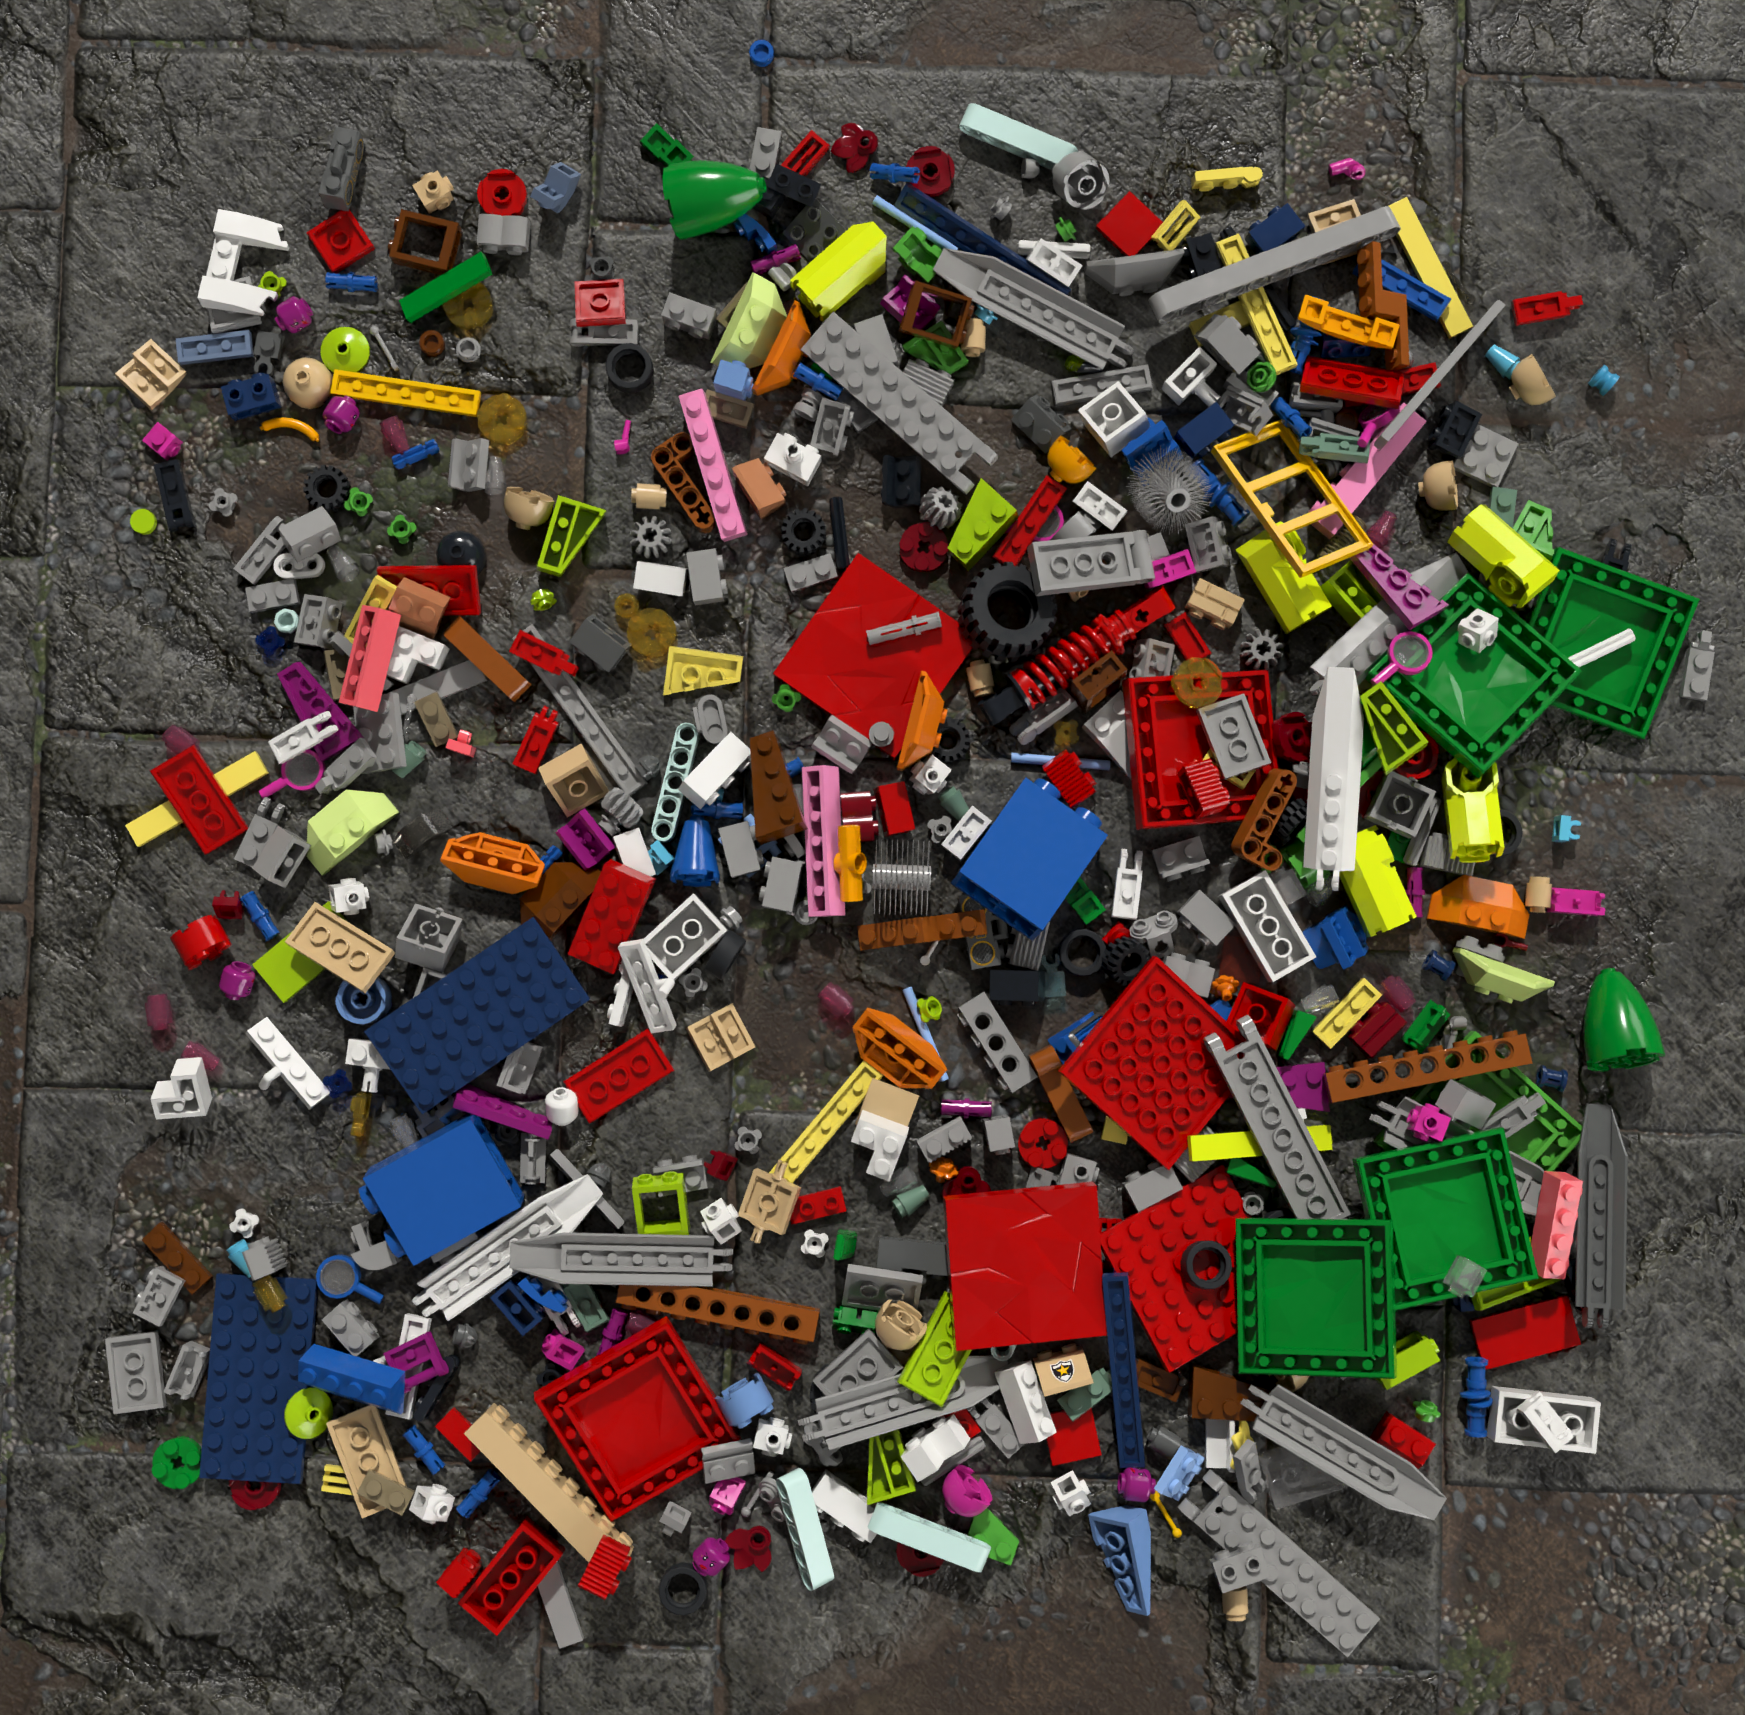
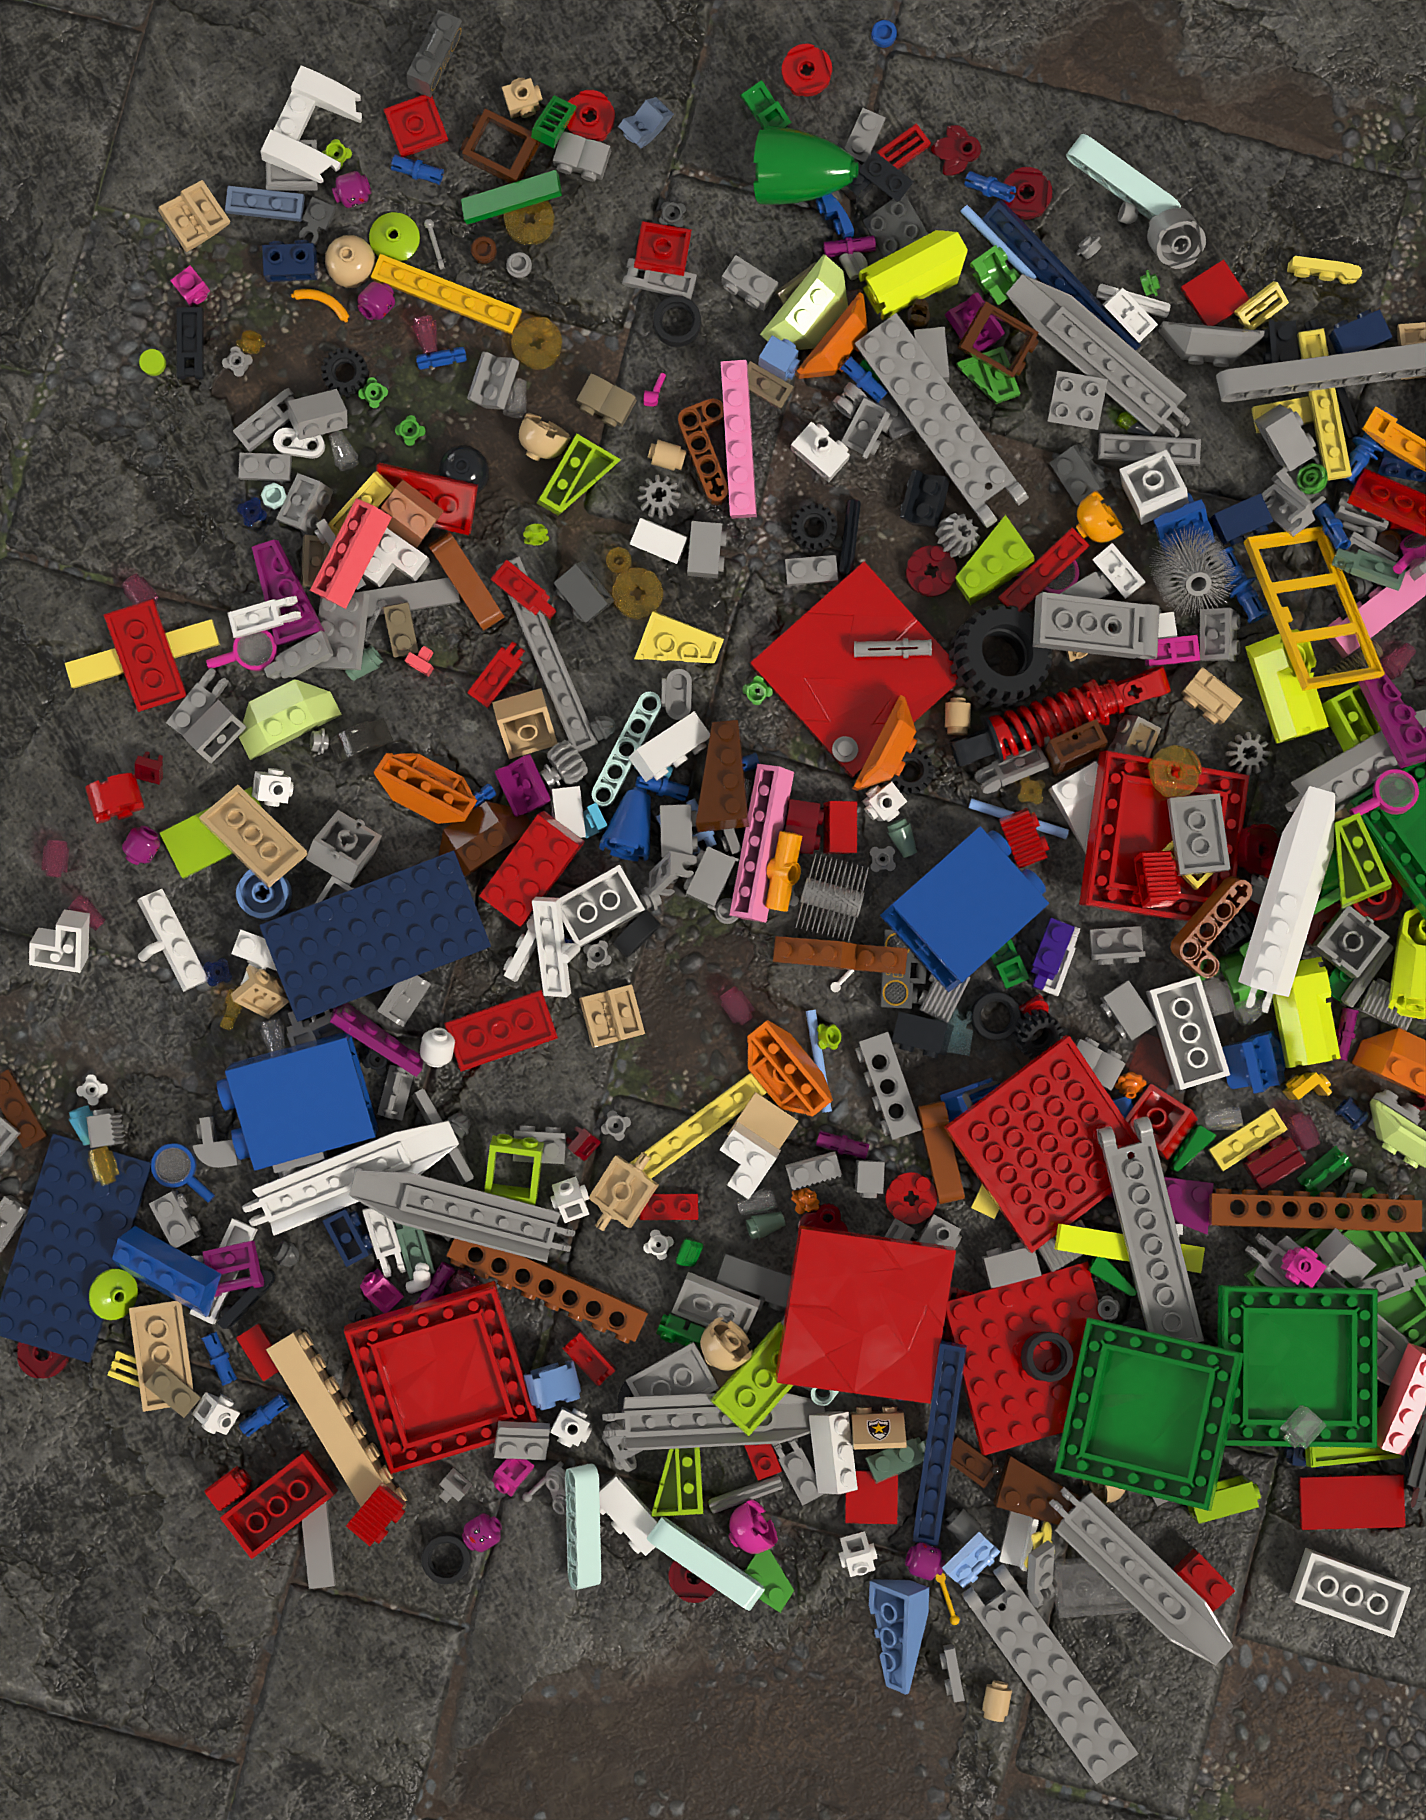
camera: 10 degrees right, 0 degrees up
blue pin [240,891,280,941] -> none
blue slope [518,1275,569,1313] -> none
dark red plate [725,1525,772,1572] -> none
nougat slope [732,458,787,520] -> none
light grey bracket [811,715,873,774] -> none
white brick [901,1414,970,1482] -> none
light grey brick [903,359,954,407] -> none
white hinge [941,806,992,862] -> none
tan brick [961,318,986,357] -> none
medium azure plate [974,303,998,325] -> none
light grey bracket [1129,910,1178,958] -> none
white brick [1162,347,1221,407] -> none
red tile [1164,612,1212,667] -> none
light grey brick [1209,1542,1271,1593] -> none
bright green plate [1413,1400,1441,1422] -> none
blue piece [1460,1357,1493,1438] -> none
white hinge [1516,1391,1574,1453] -> none
none -> tan bracket [231,965,289,1019]
none -> clear yellow plate [236,330,265,354]
none -> white arm [406,1263,431,1294]
none -> green slope [531,95,577,148]
none -> dark tan brick [577,373,637,428]
none -> light grey hinge [649,851,697,896]
none -> red plate [781,44,832,97]
none -> dark brown hinge [906,299,930,332]
none -> light grey plate [939,1644,965,1702]
none -> dark purple hinge [1031,918,1075,991]
none -> light grey hinge [1048,370,1108,430]
none -> yellow bracket [1282,1072,1332,1100]

